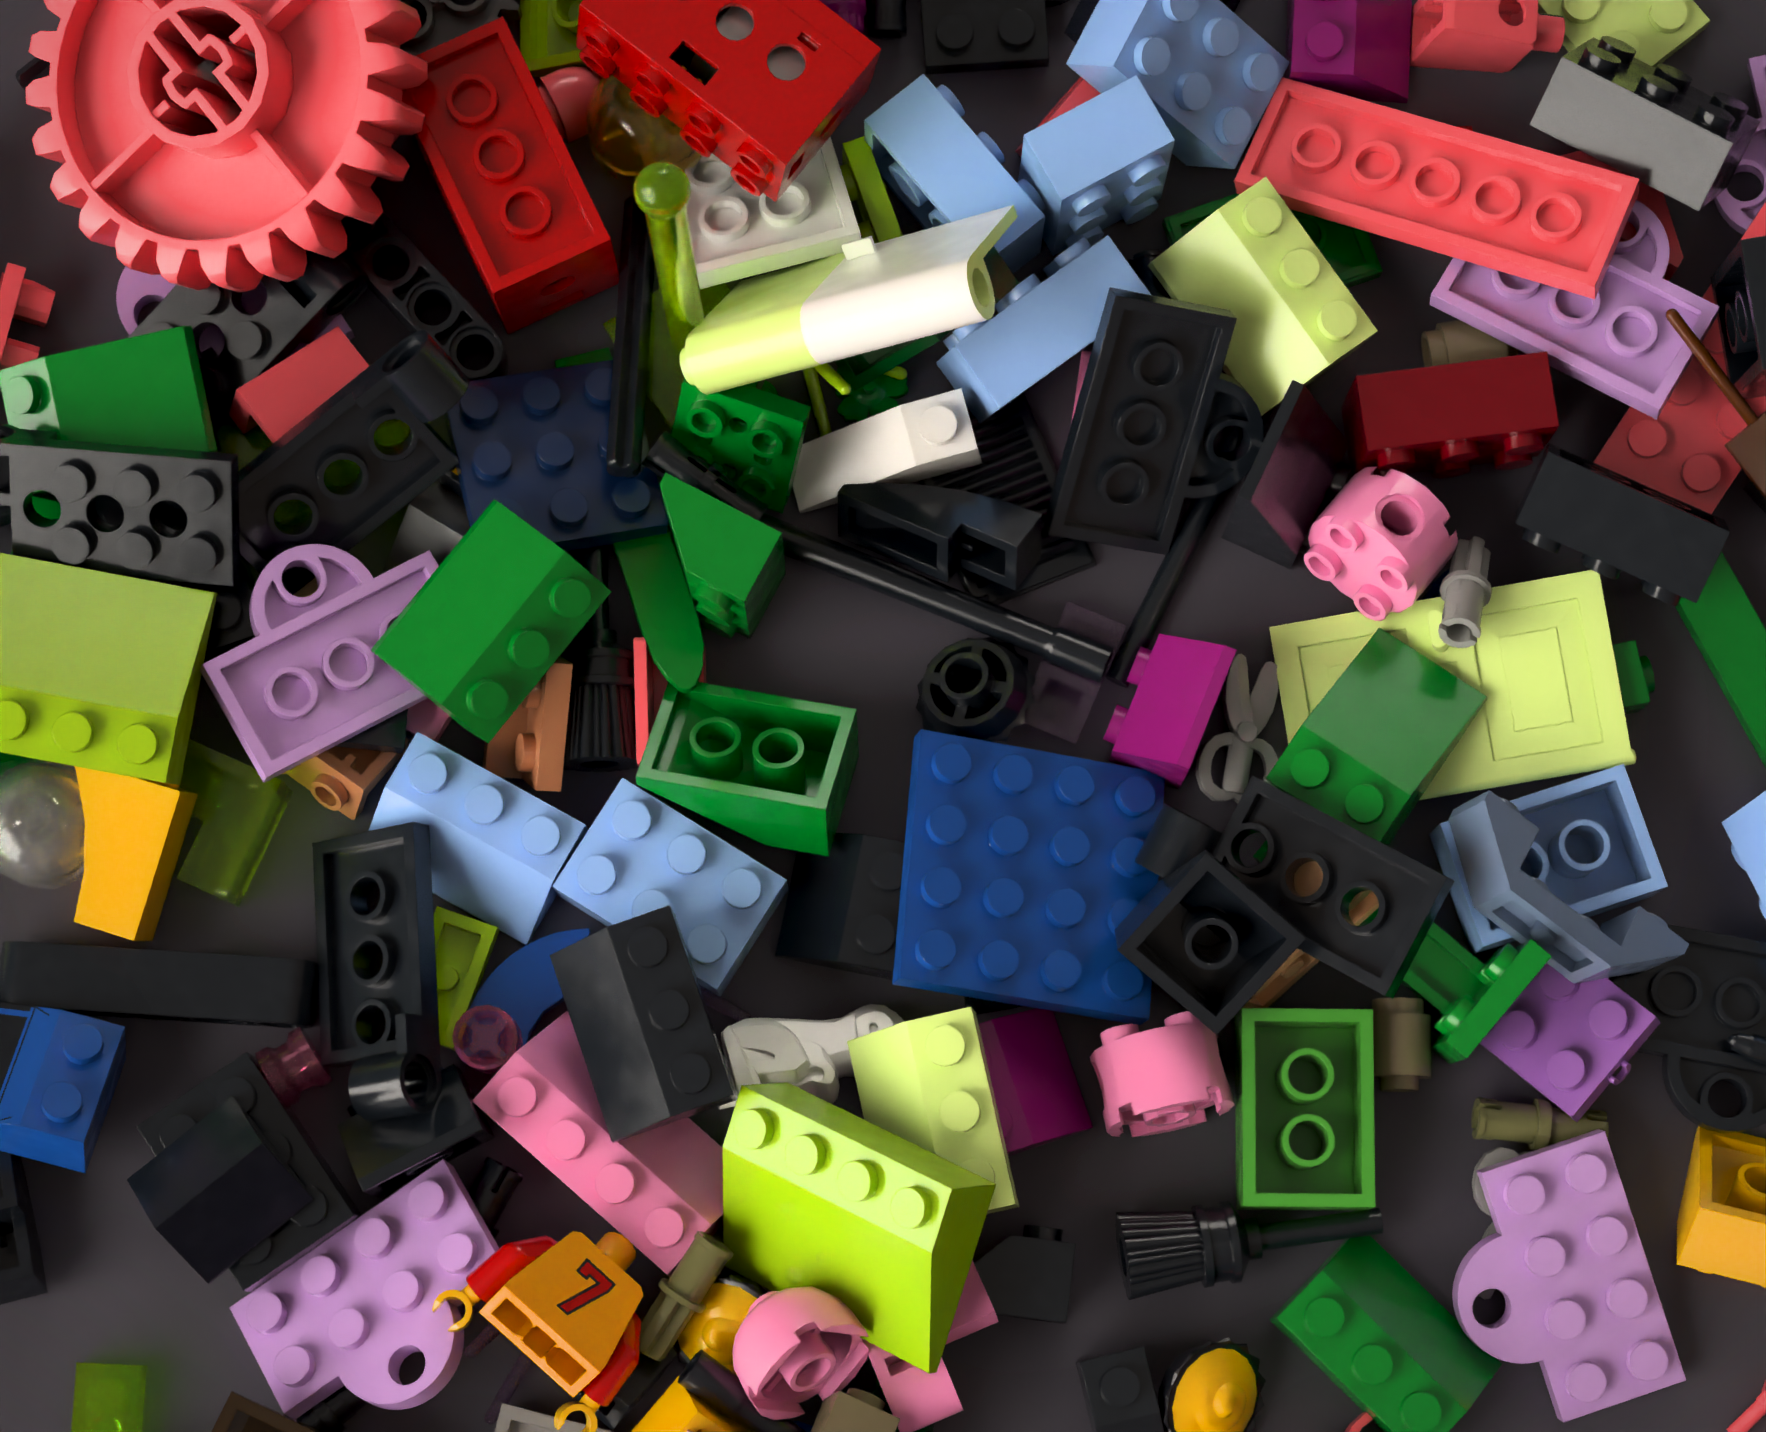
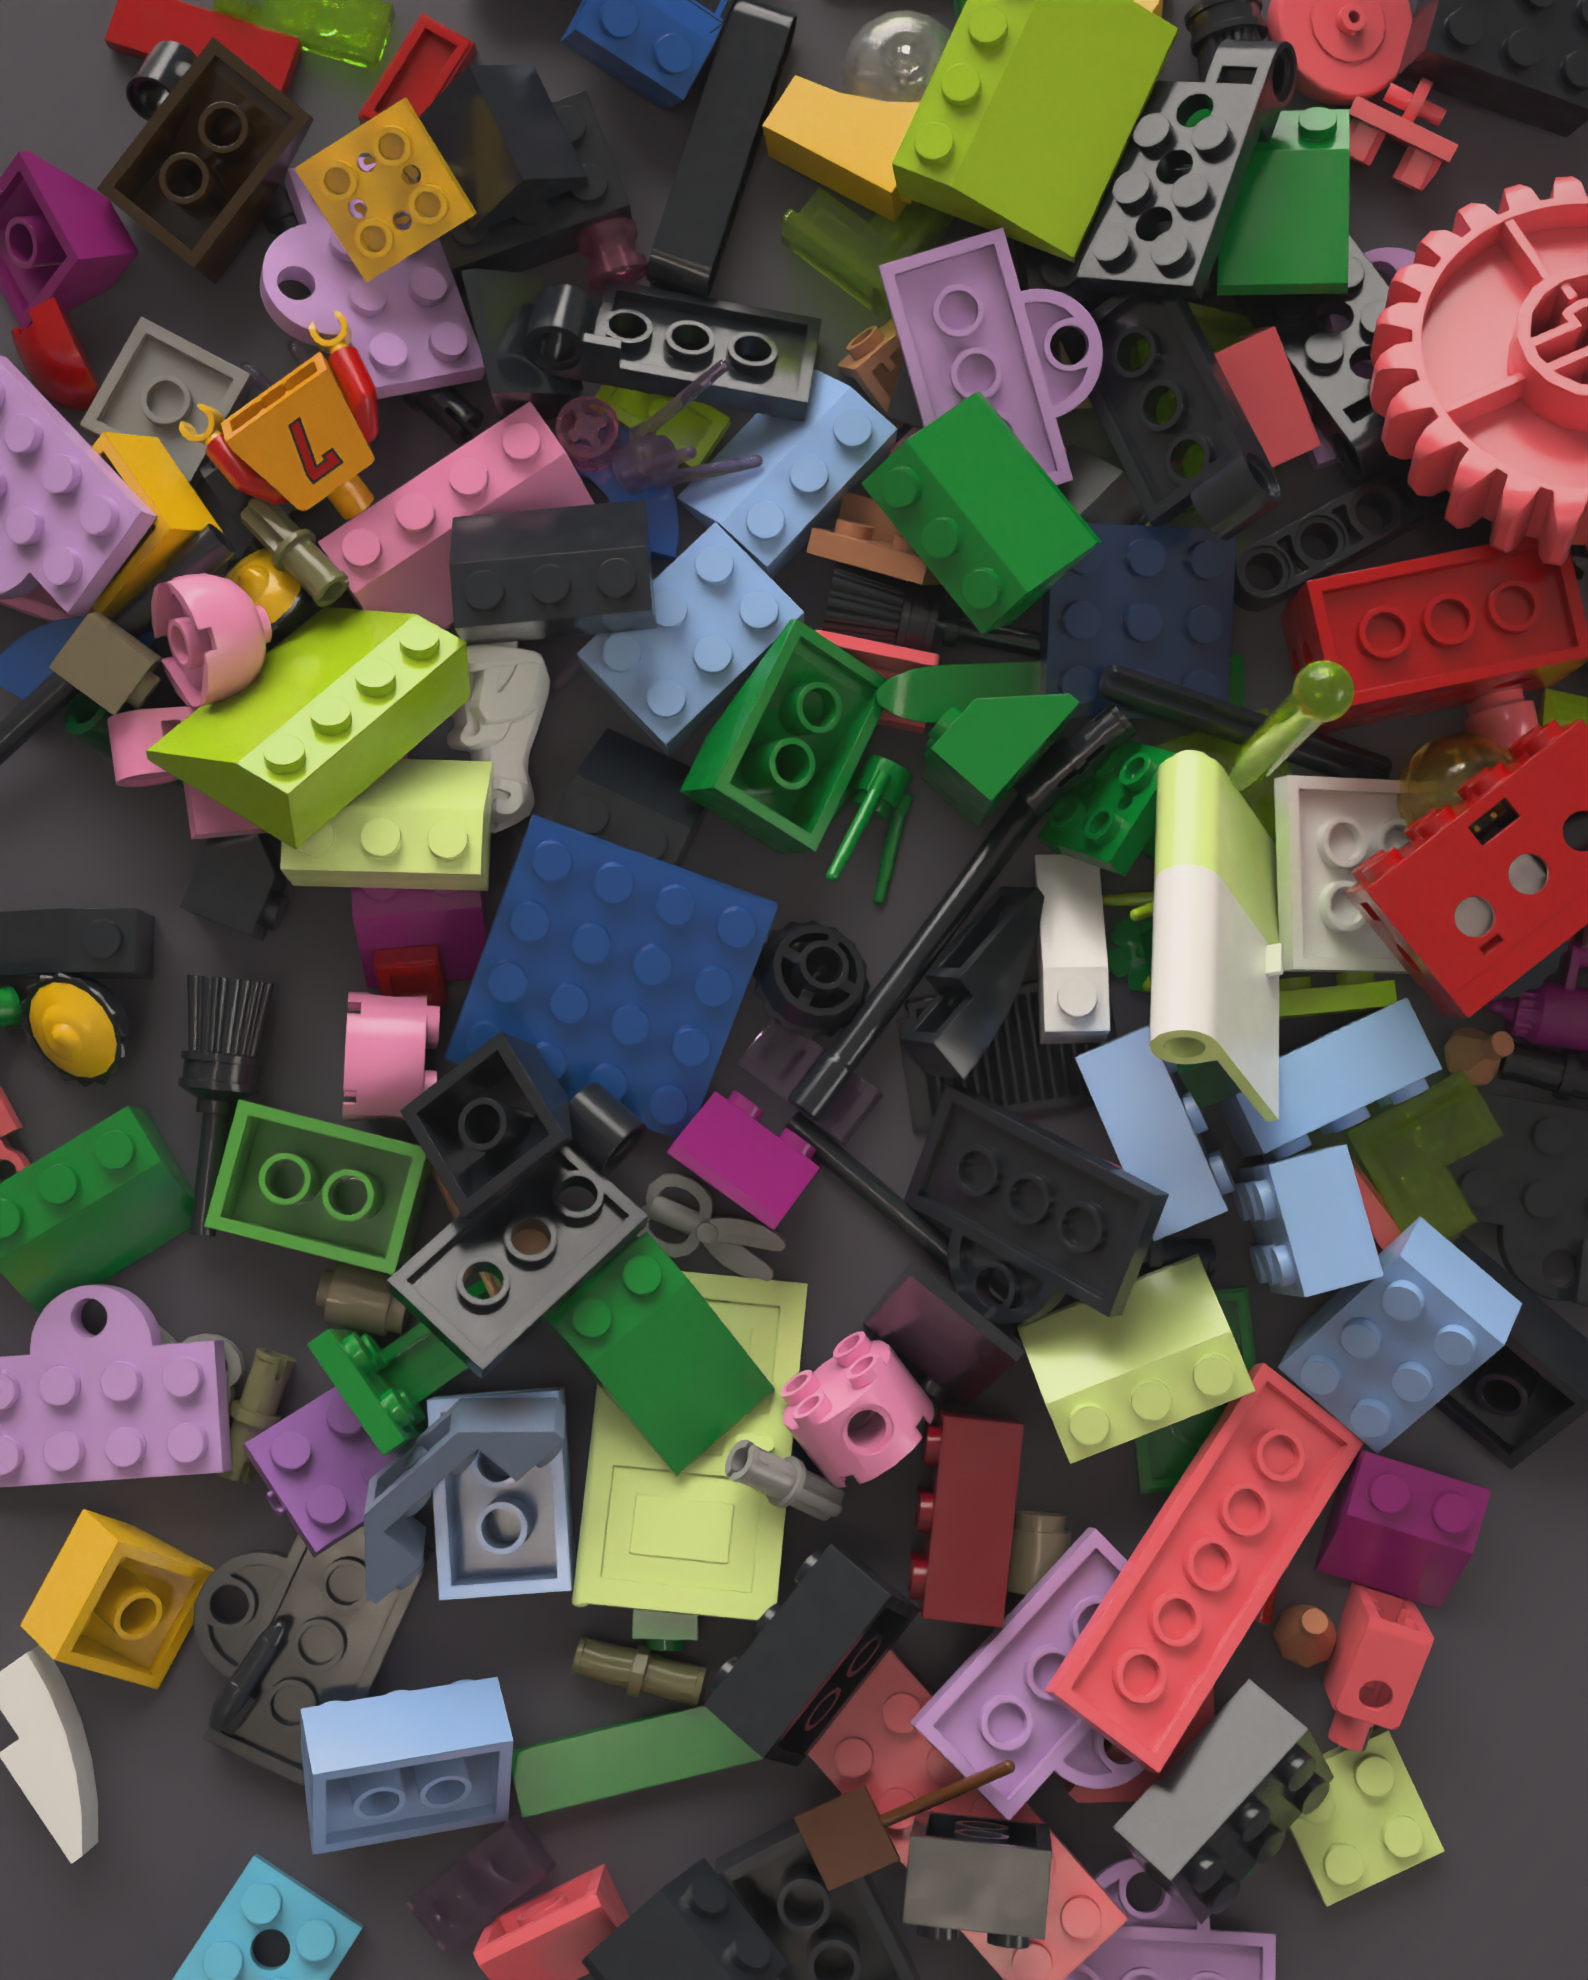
camera: 105 degrees right, 5 degrees up
none -> yellow plate [294,97,477,283]
none -> red tile [357,13,477,125]
none -> red tile [374,944,448,1007]
none -> olive pin [571,1635,707,1707]
none -> clear purple plant [612,360,763,495]
none -> green plant [826,754,914,905]
none -> nougat rock [1273,1604,1337,1668]
none -> clear neon green panel [1347,1070,1504,1239]
none -> nougat rock [1444,1026,1514,1086]

